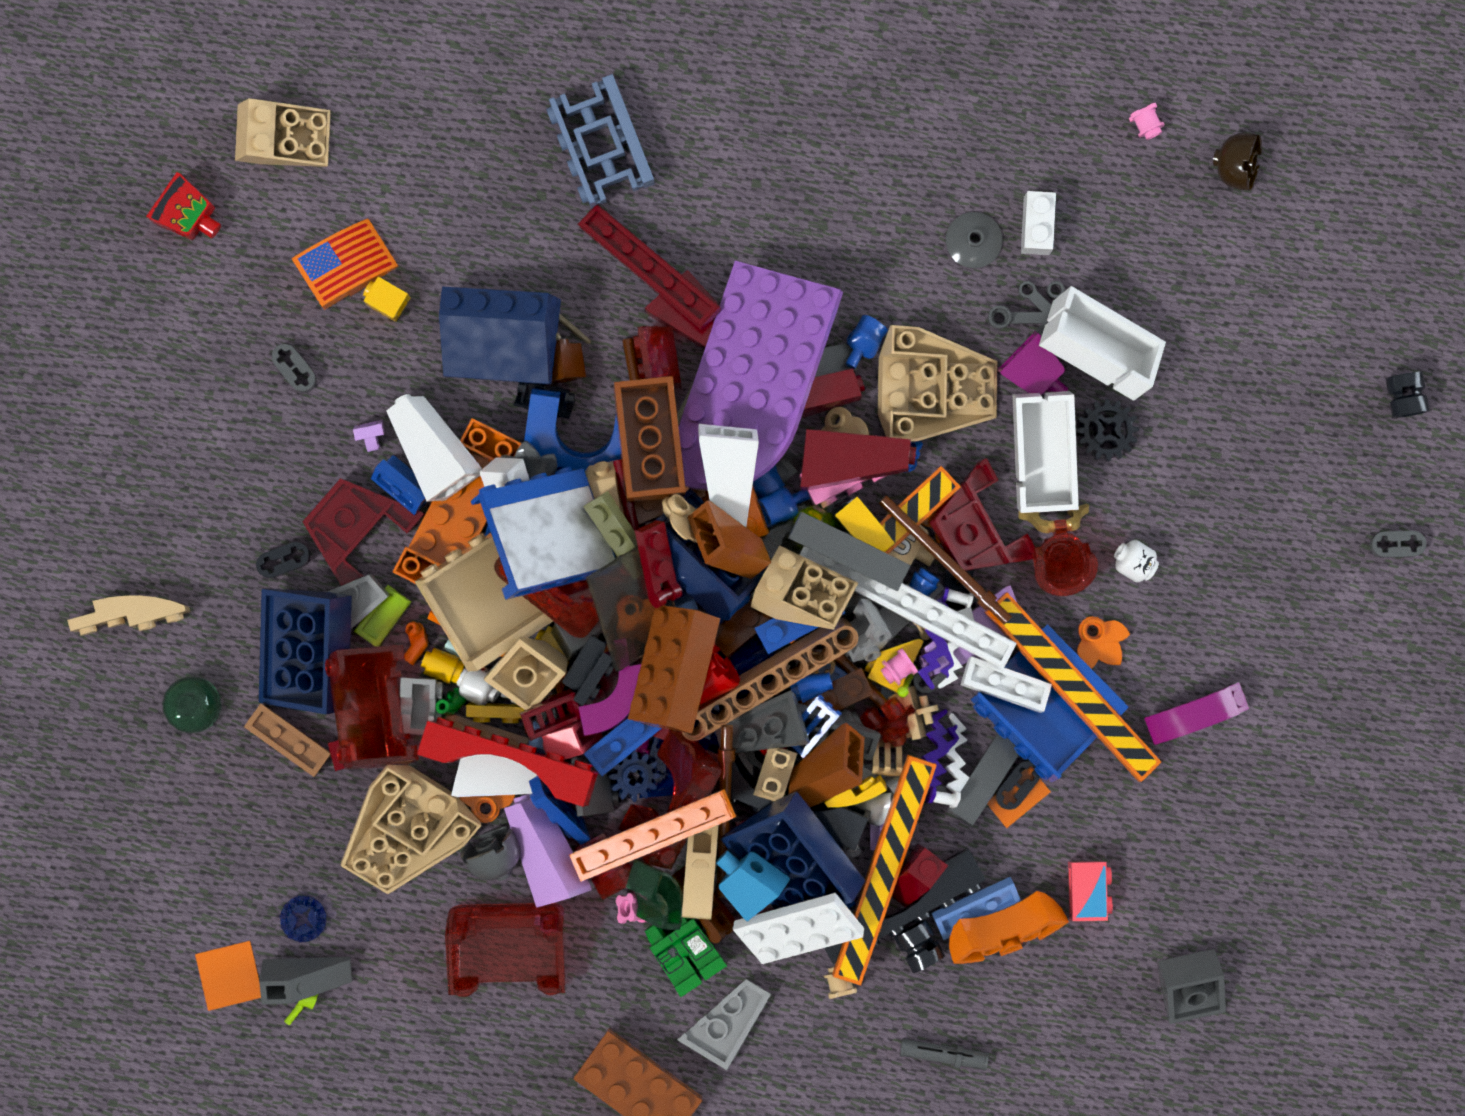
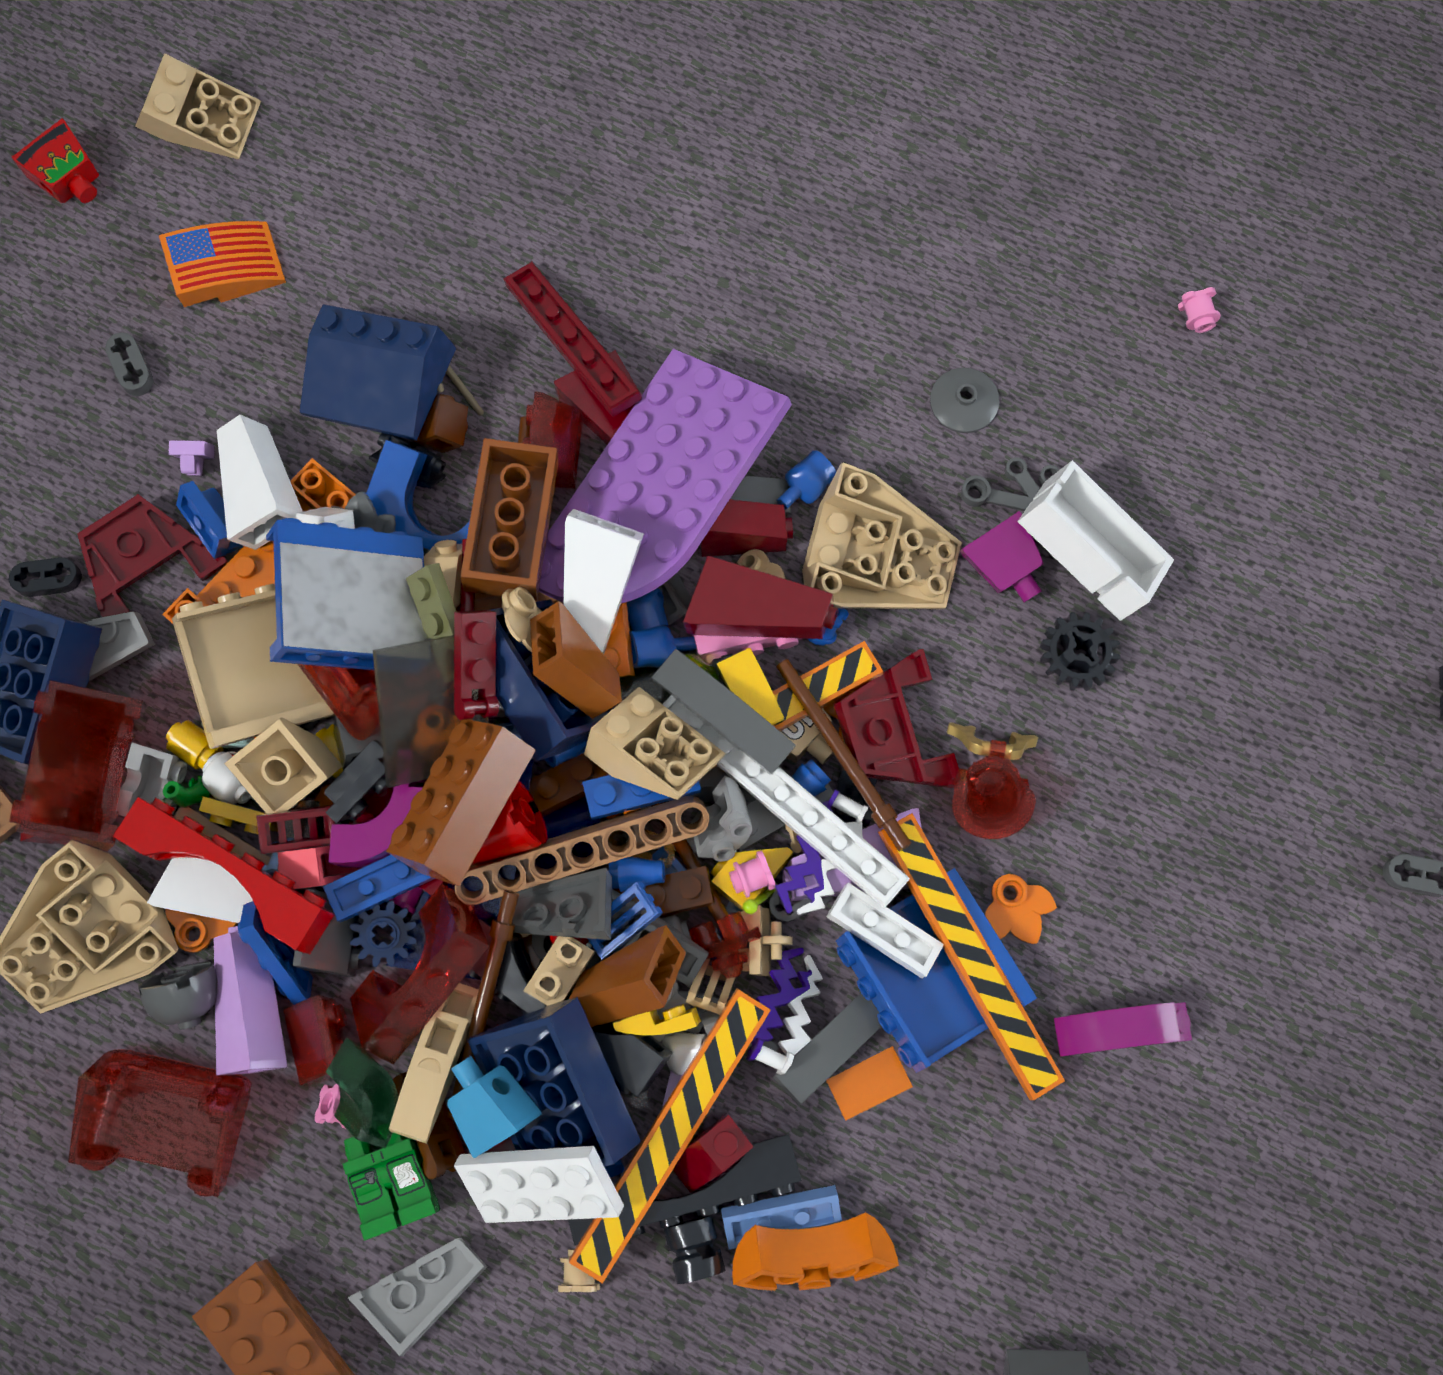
camera: 20 degrees right, 10 degrees down
lime tile [354,585,412,648] -> none
yellow brick [363,277,410,322] -> none
orange arm [402,621,429,666] -> none
sand blue fence [546,74,655,209] -> none
tile [569,789,736,881] -> none
black beam [995,761,1040,810] -> none
white piece [1012,391,1079,513] -> none
white brick [1021,191,1056,255] -> none
coral brick [1068,861,1113,921] -> none
white head [1114,540,1159,582] -> none
dark brown cylinder [1213,133,1262,191] -> none

